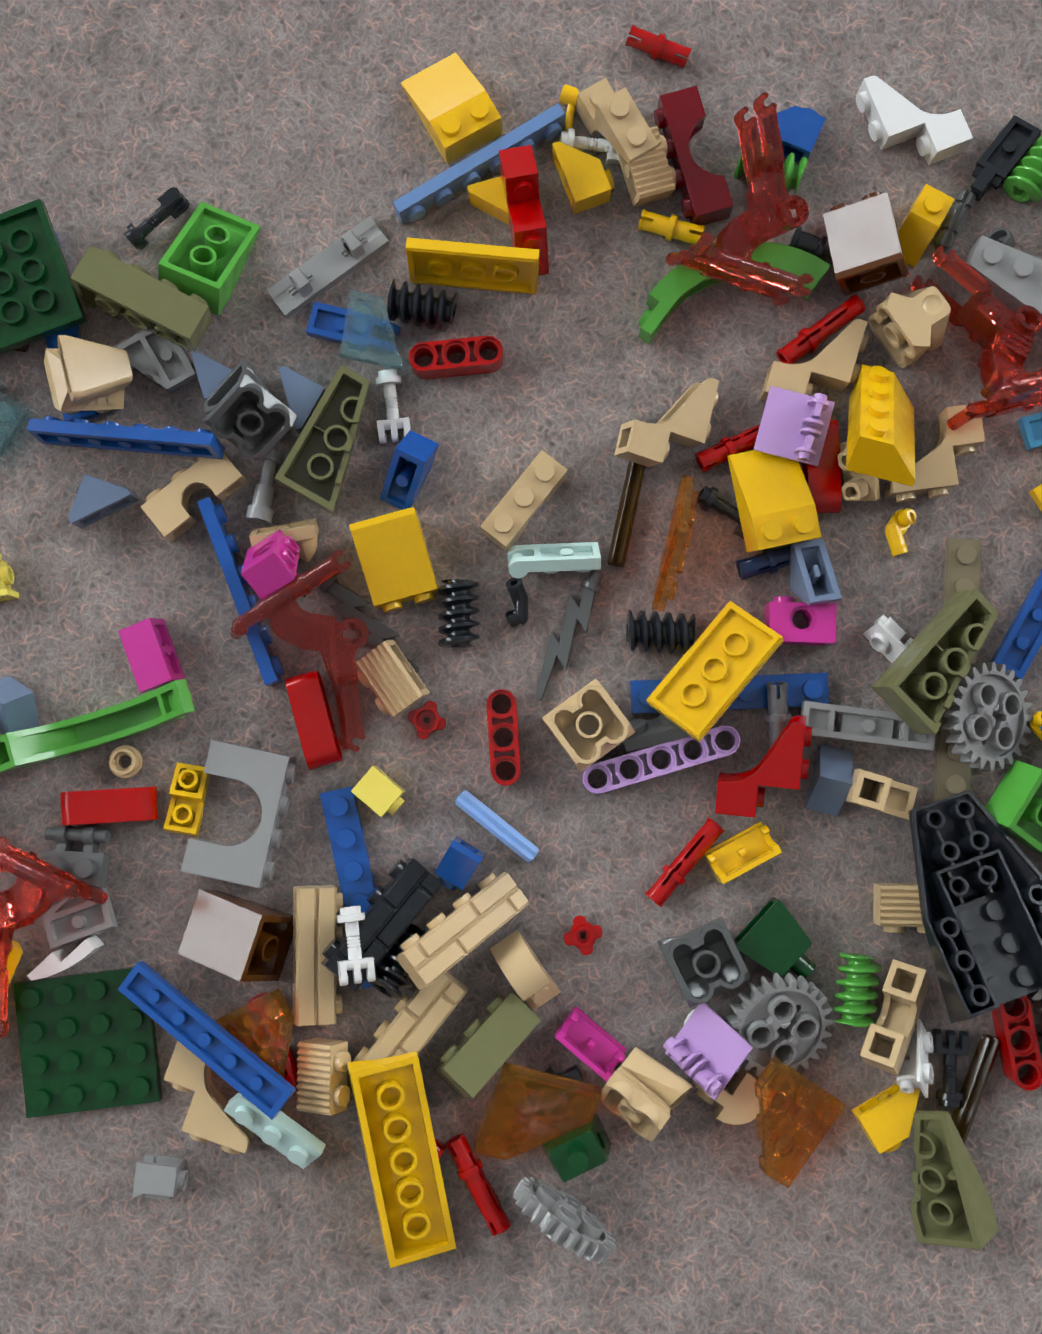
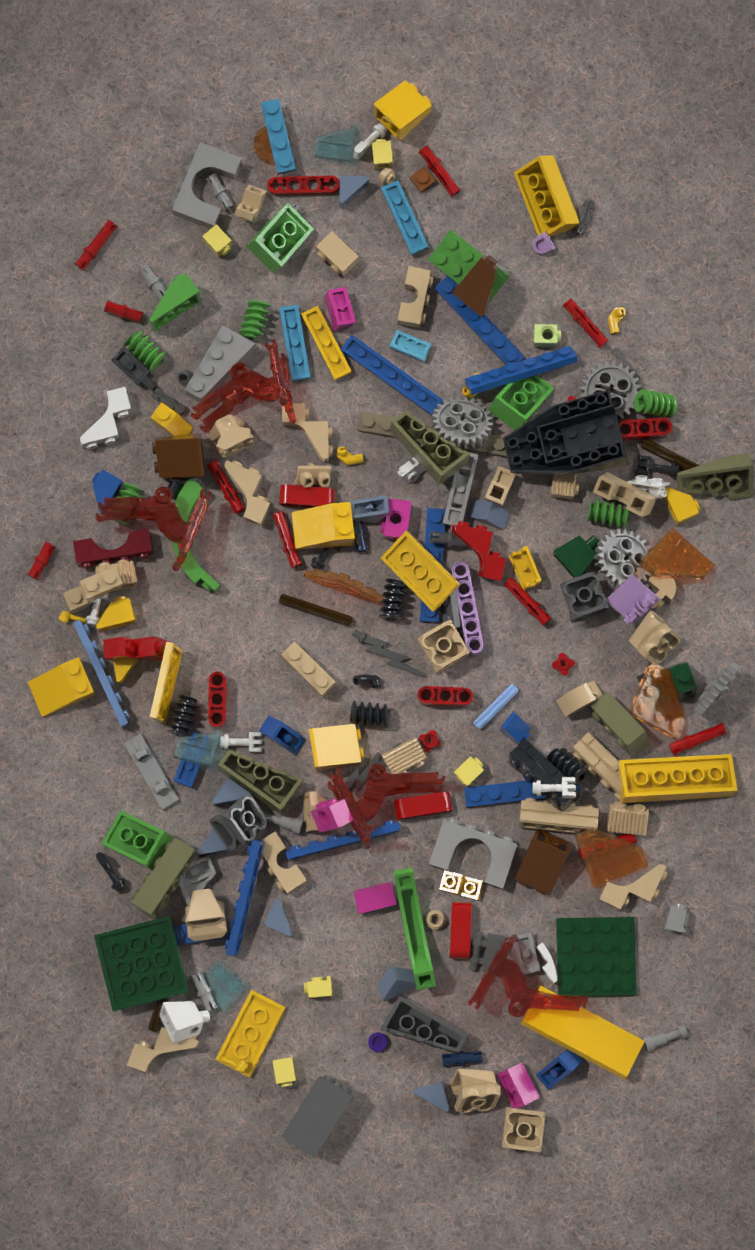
camera: 90 degrees left, 5 degrees down
blue plate [117,961,296,1120] -> none
light aqua plate [224,1092,326,1169] -> none
tan brick [396,872,529,990] -> none
light aqua plate [507,542,601,578] -> none
dark pink hinge [554,1006,627,1082] -> none
tan arch [614,378,719,467] -> none
yellow pin [638,209,706,247] -> none
lavender hinge [753,386,835,467] -> none
yellow slope [846,364,915,487] -> none

